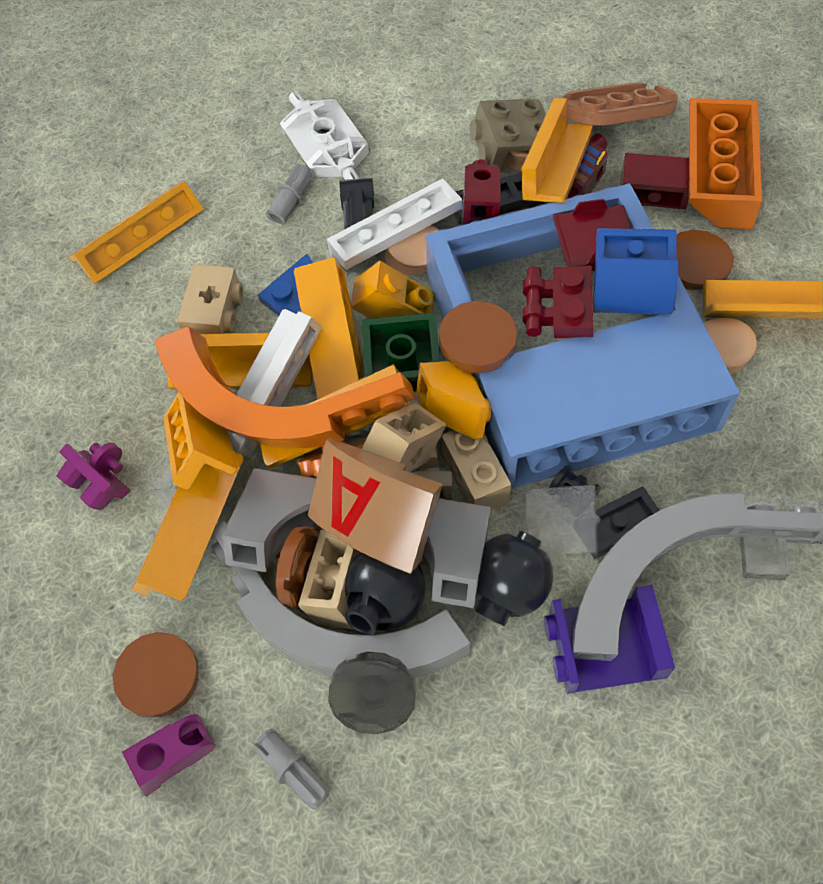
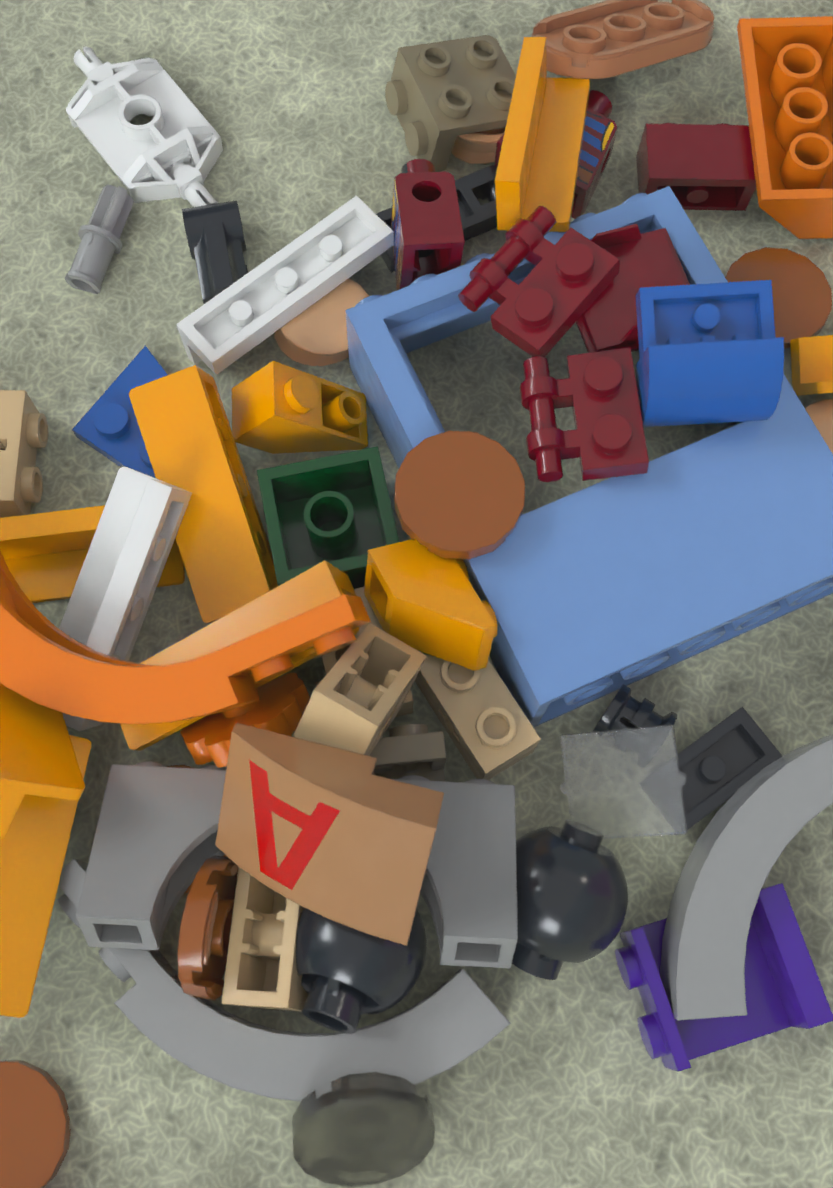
camera: 15 degrees left, 10 degrees up
none -> dark red plate [458,206,620,357]

